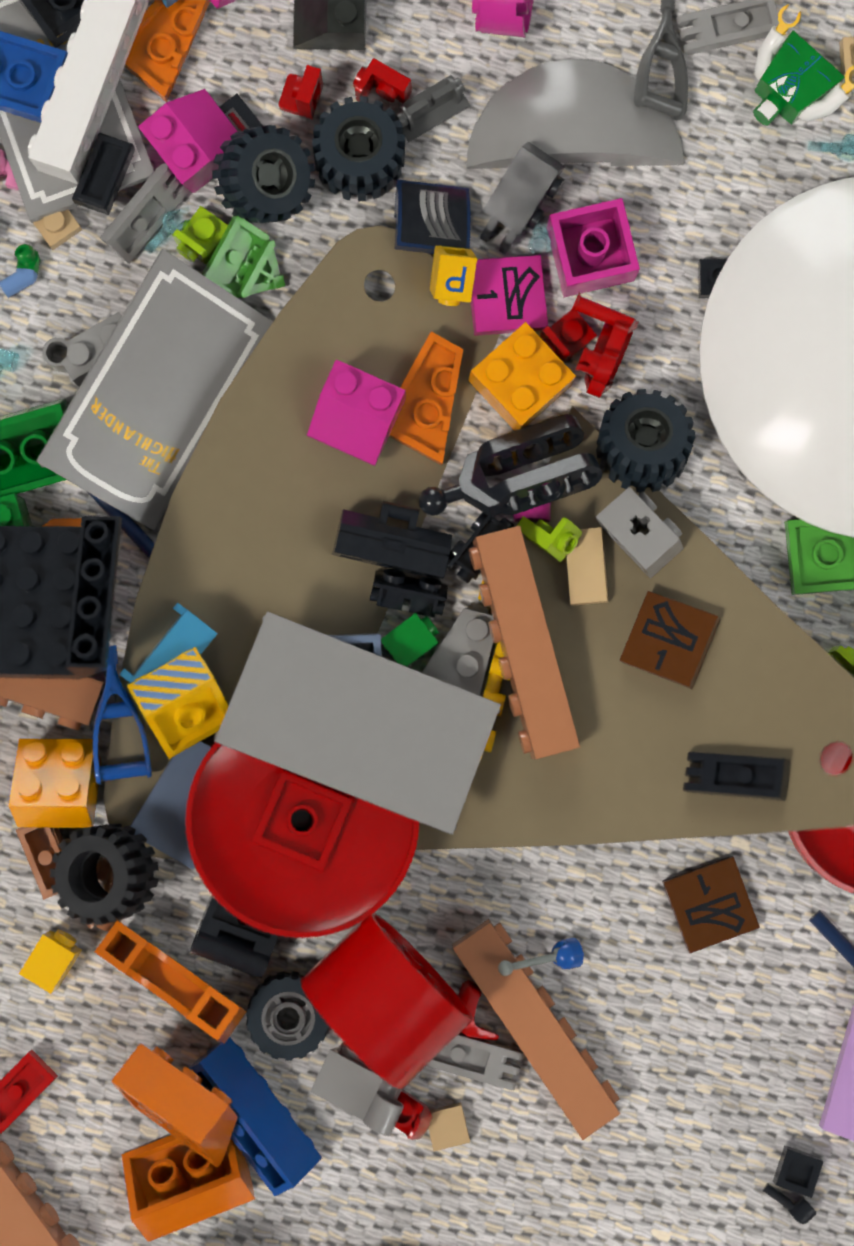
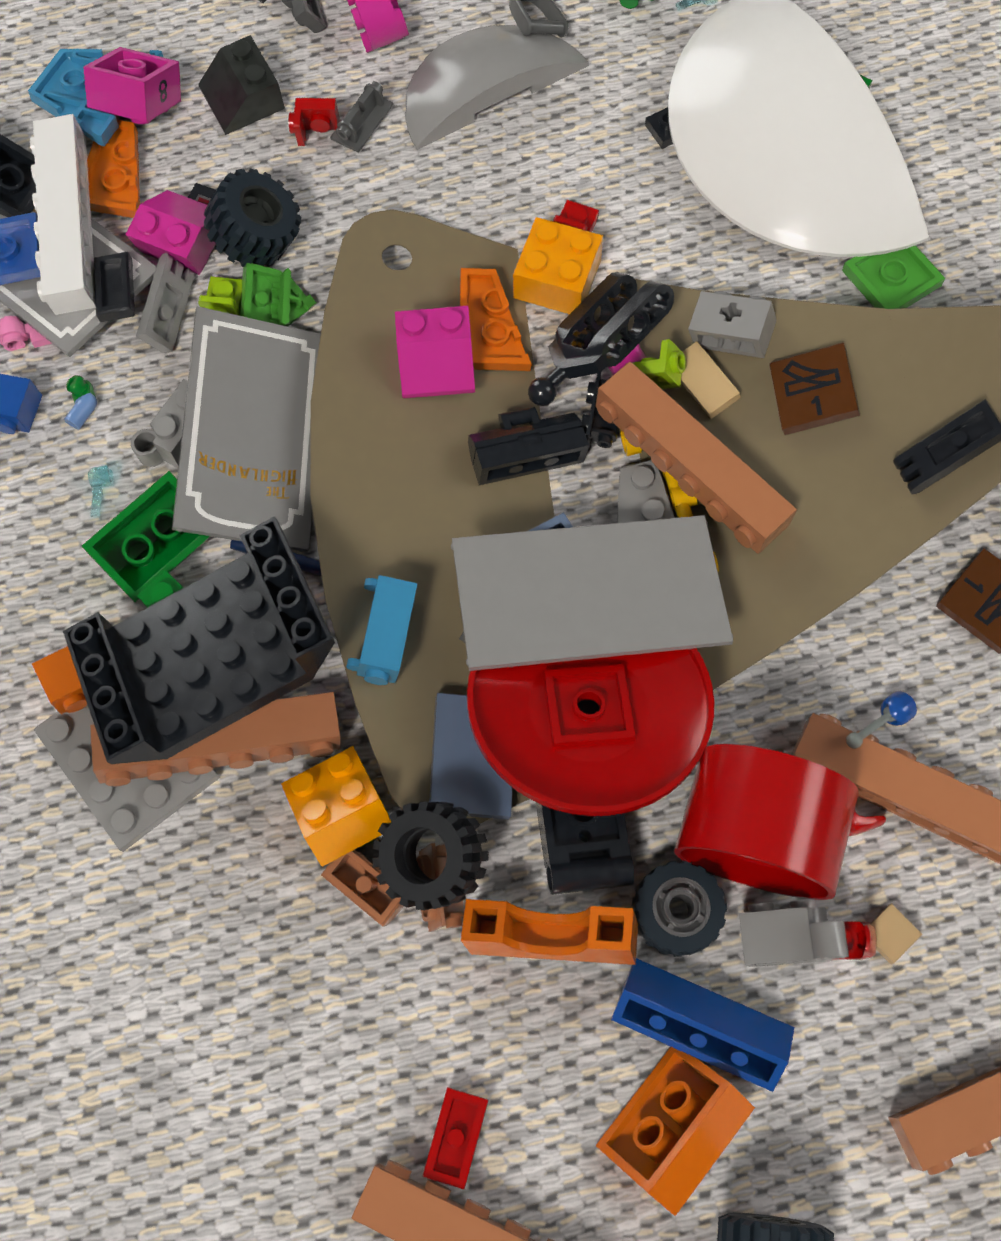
camera: 20 degrees left, 15 degrees down
yellow brick [19,929,82,994] -> none
tan plate [33,210,83,250] -> none
blue piece [93,645,152,784] -> none
orange slope [111,1043,238,1168] -> none
yellow container [127,647,229,759] -> none
clear light blue hand [144,209,190,254] -> none
red bracket [278,65,324,120] -> none
black wheel [312,96,405,202] -> none
black hinge [369,569,448,618] -> none
green brick [381,613,440,667] -> none
slope [394,180,471,254] -> none
light grey hinge [427,1033,524,1090] -> none
yellow brick [429,246,477,306] -> none
dark pink tile [471,255,548,336] -> none
hinge [480,142,565,255] -> none
clear light blue hand [528,219,551,255] -> none
dark pink brick [547,198,640,298] -> none
red piece [571,292,639,398] -> none
black wheel [596,389,695,493] -> none

